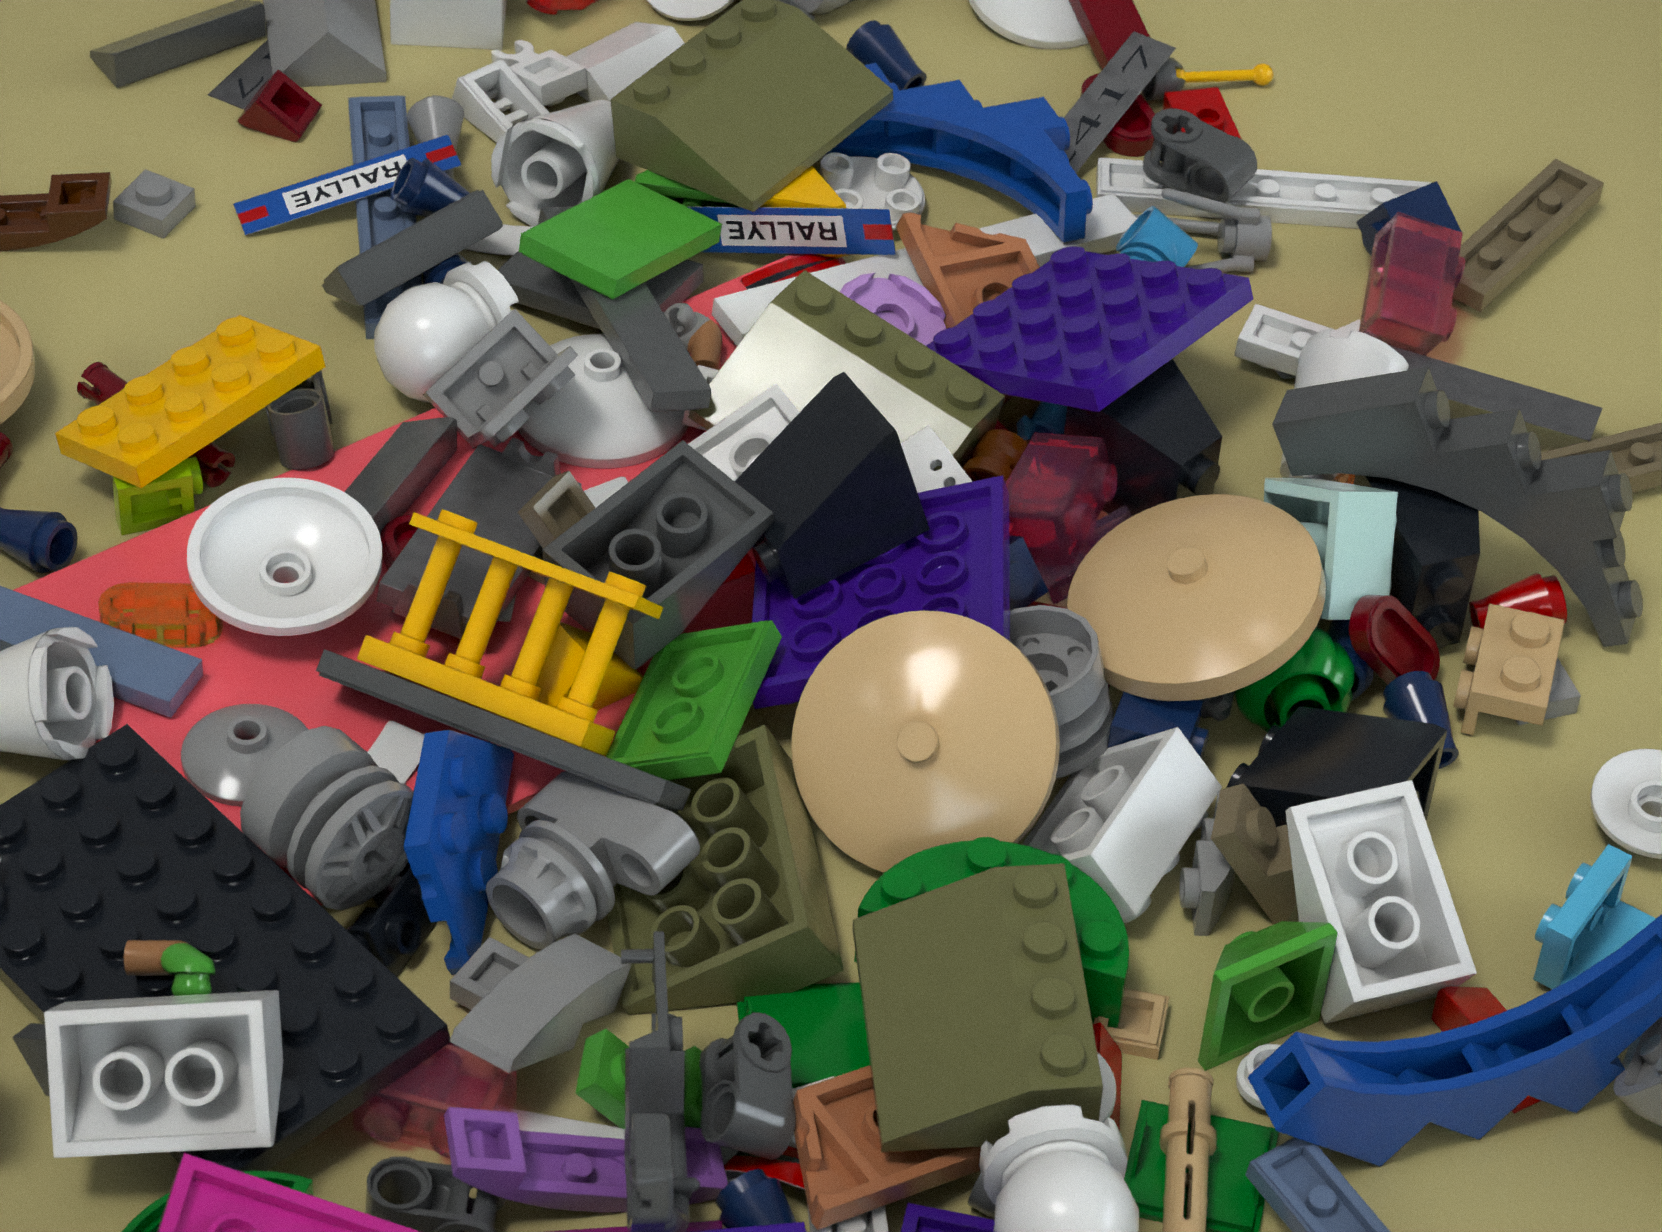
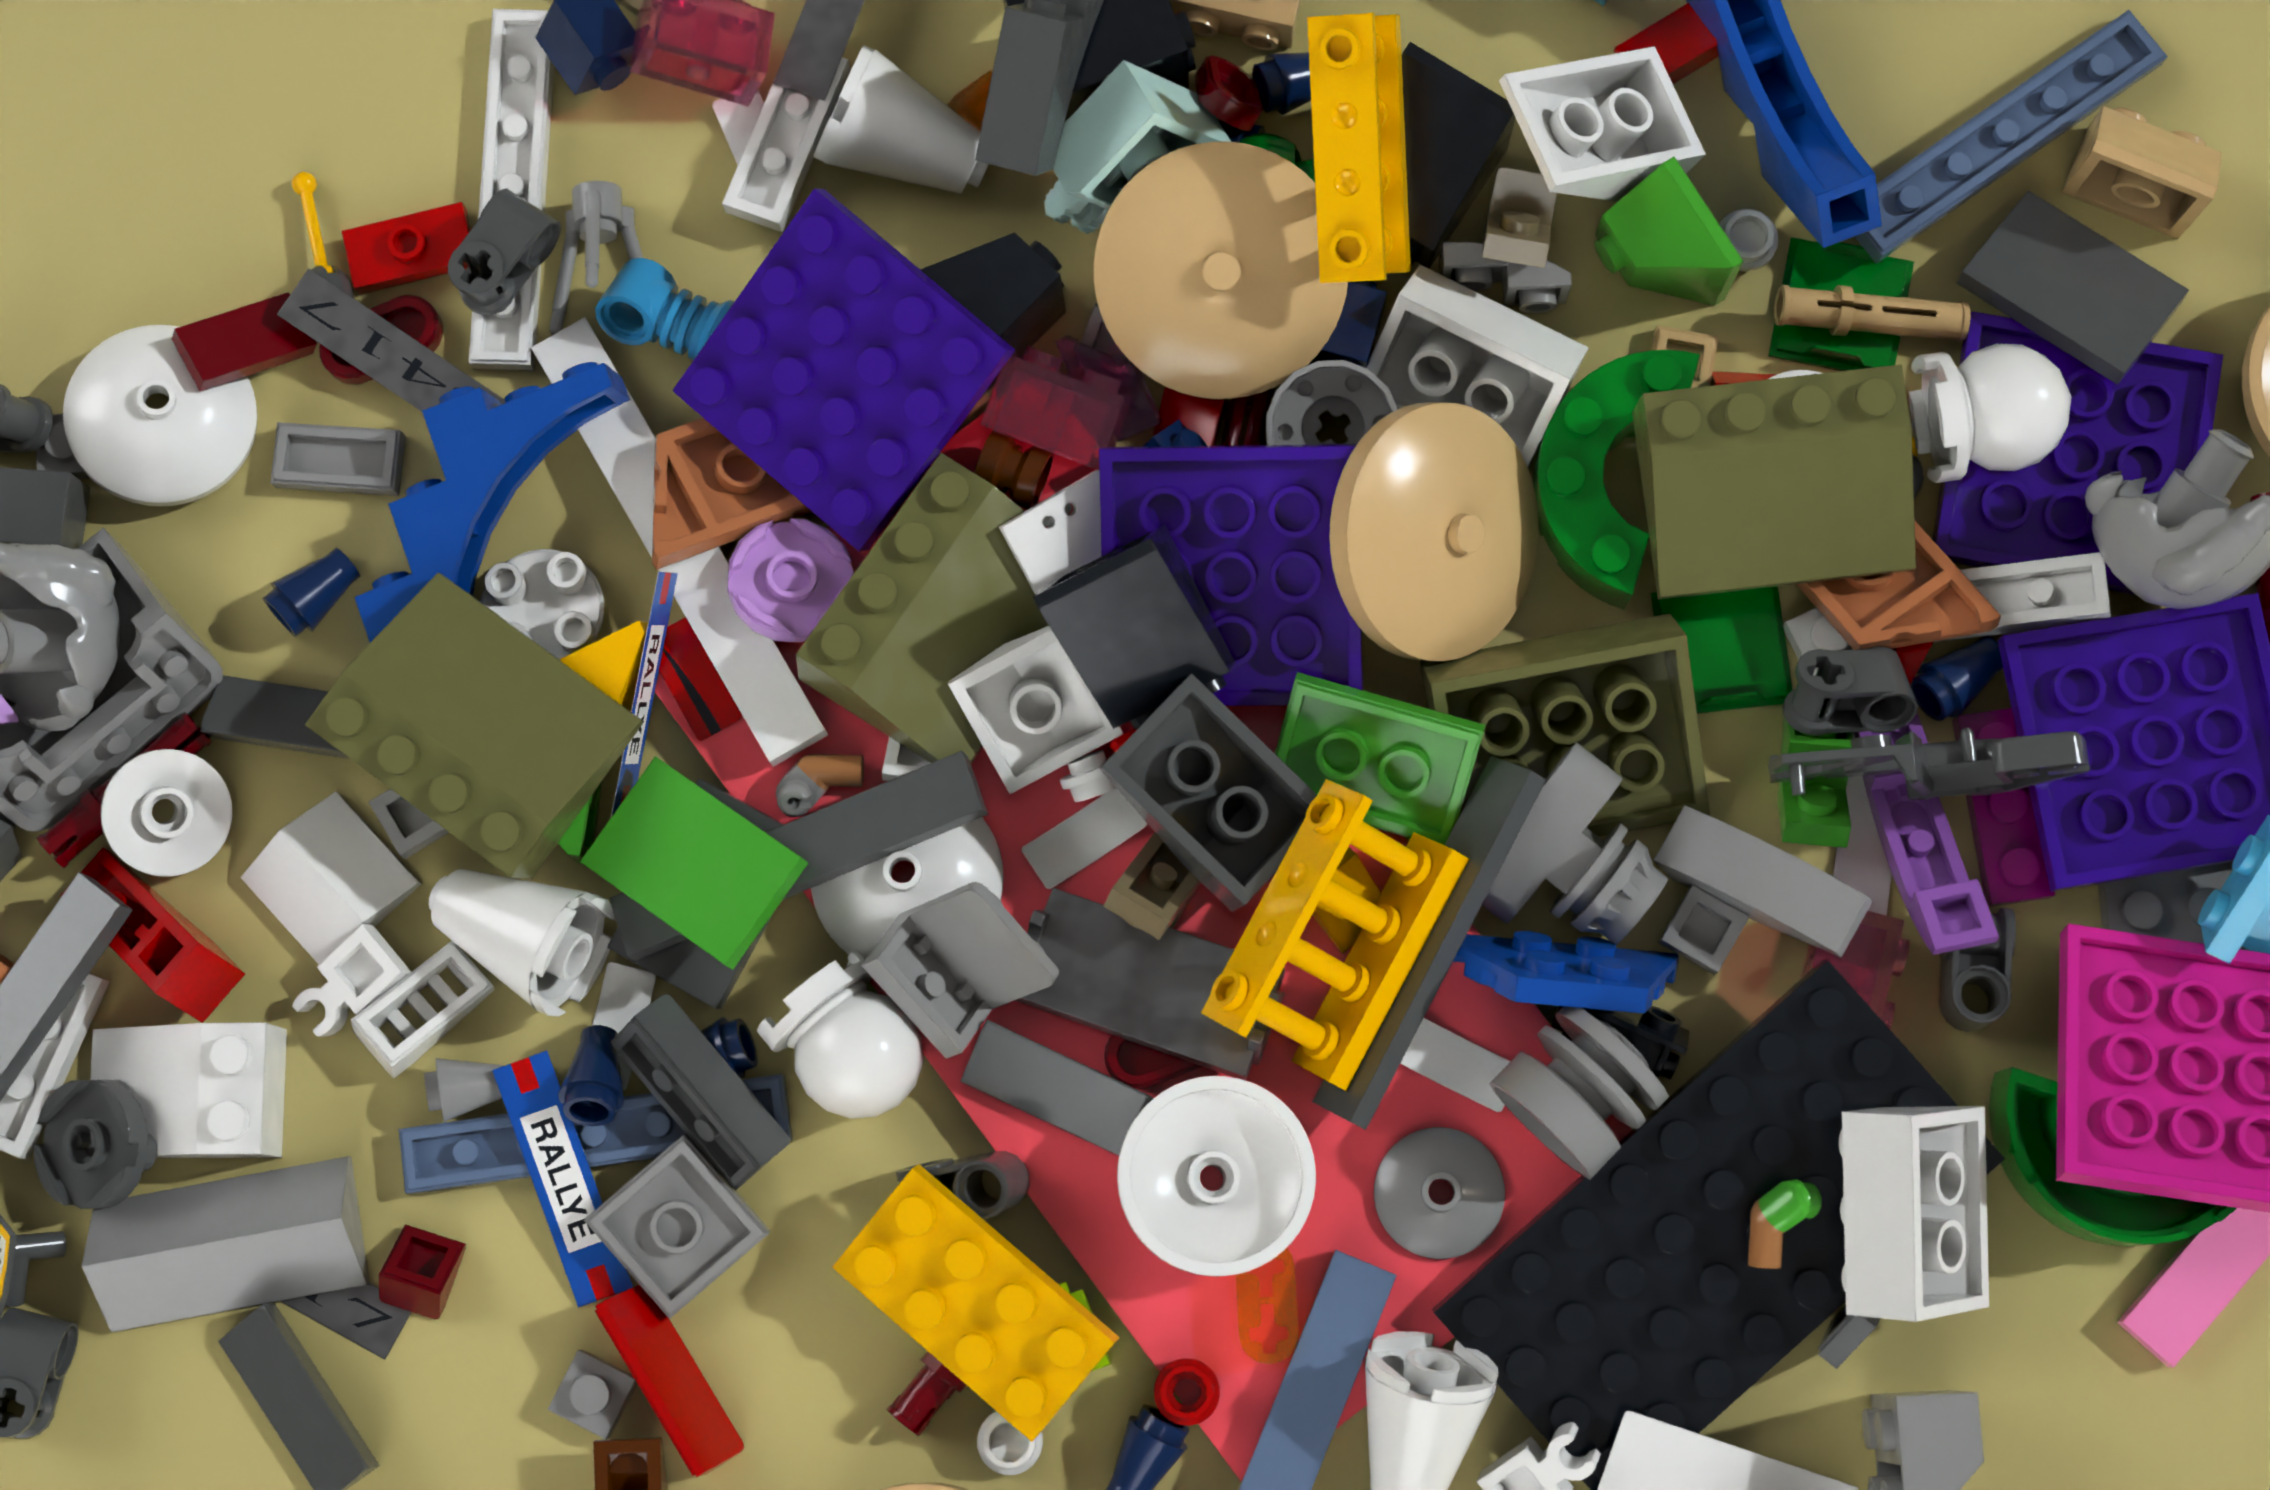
camera: 80 degrees left, 35 degrees up
none -> light grey tile [270,422,406,496]
none -> light grey tile [584,1133,770,1319]
none -> red slope [595,1285,744,1477]
none -> white plate [977,1411,1043,1475]
none -> red plate [1154,1358,1220,1426]
none -> yellow fence [1307,13,1411,283]

